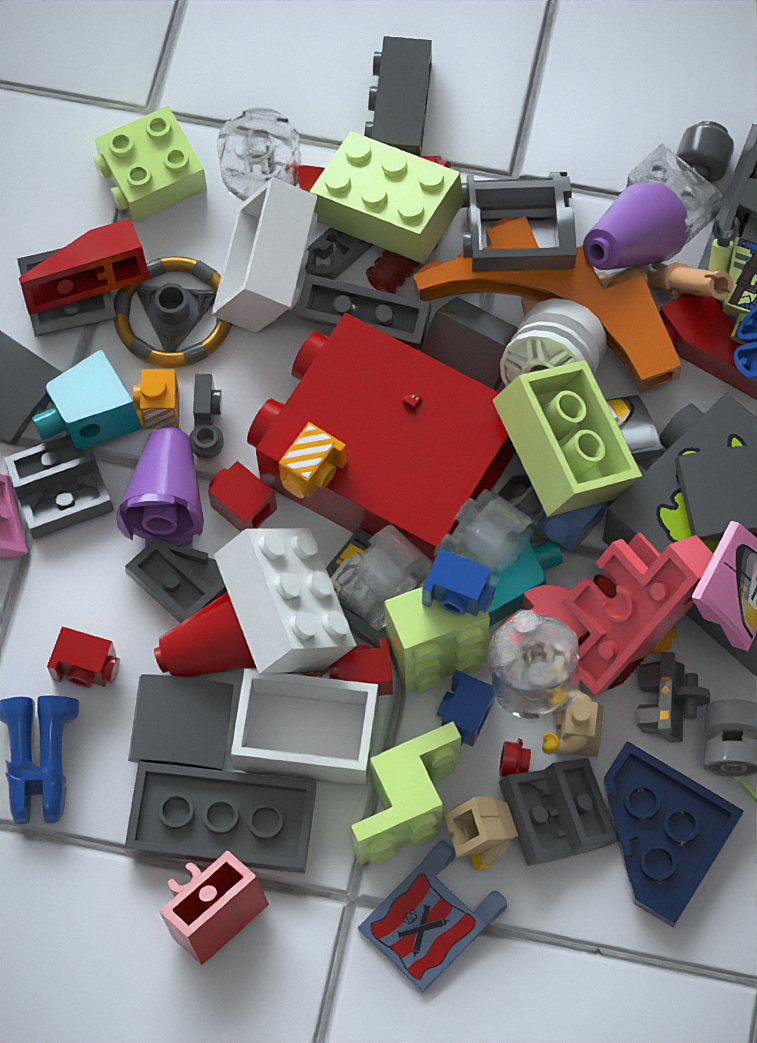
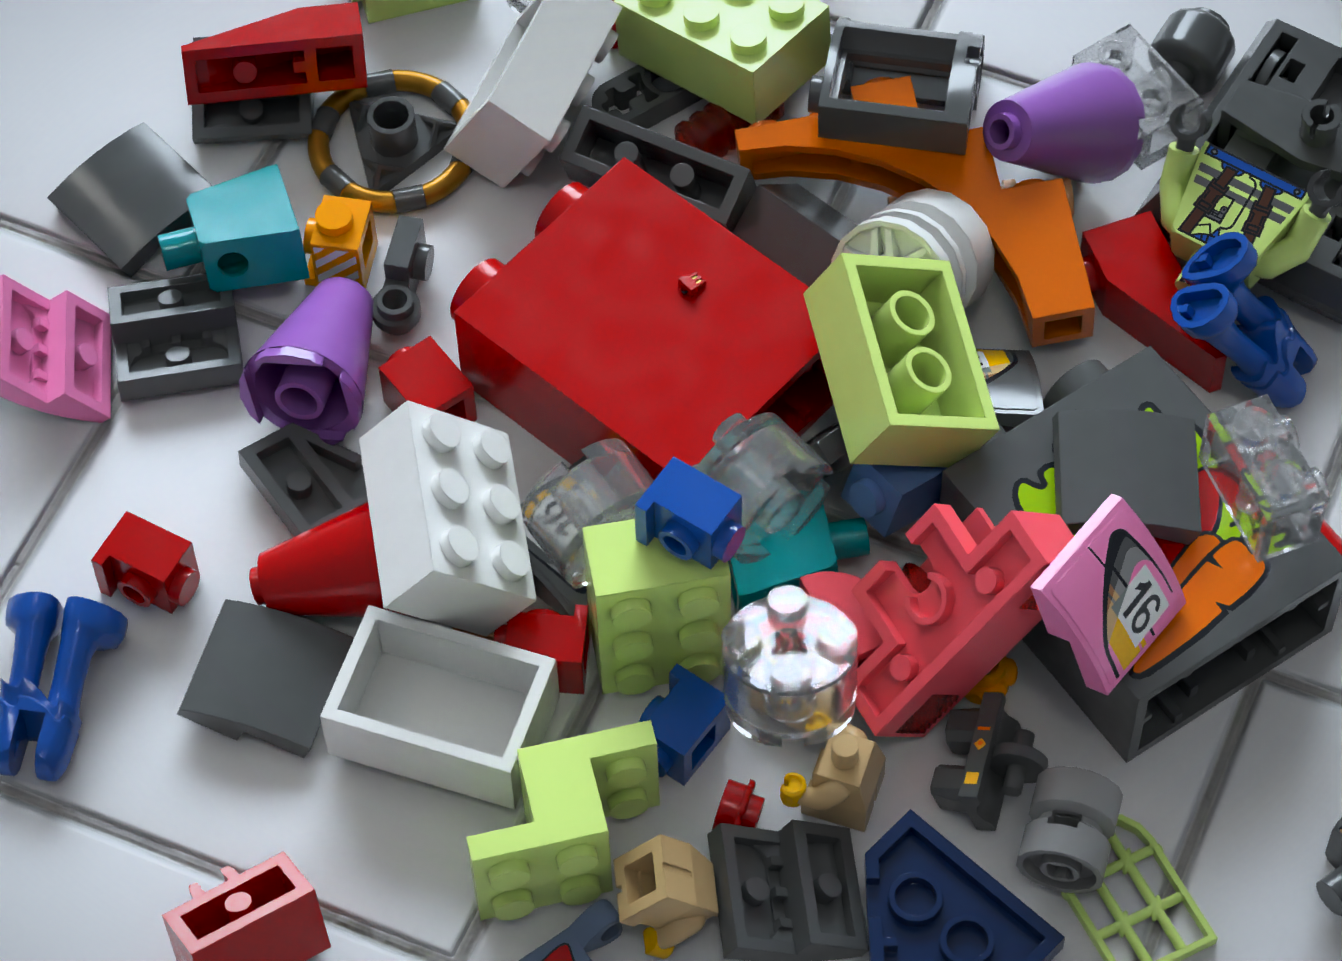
camera: 10 degrees right, 10 degrees down
dark grey plate [124,761,317,873] -> none
light orange brick [279,422,347,498] -> none
light nougat pin [646,262,733,300] -> none

